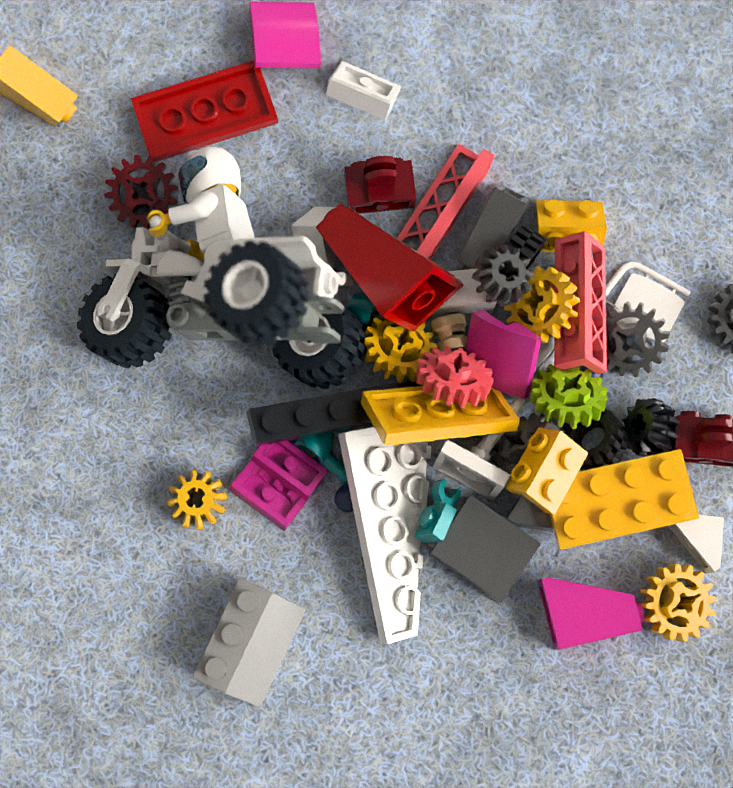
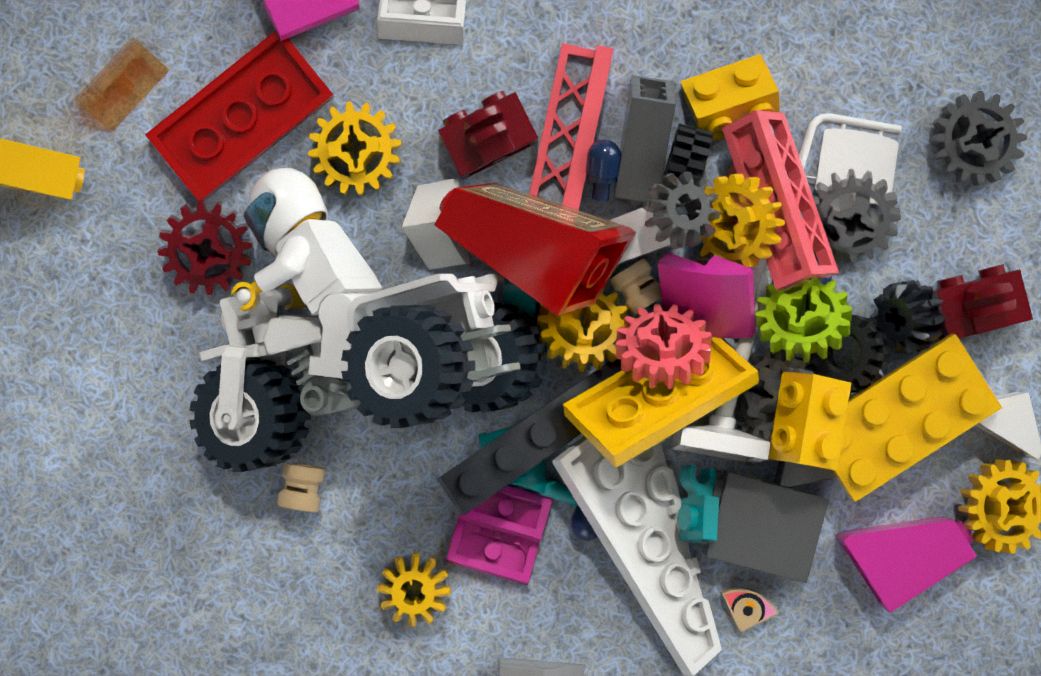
camera: 20 degrees left, 10 degrees up
none -> clear orange slope [75,36,169,132]
none -> tan wheel [276,462,326,512]
none -> yellow gear [308,101,402,196]
none -> dark blue cylinder [586,139,621,201]
none -> tile [721,588,779,632]

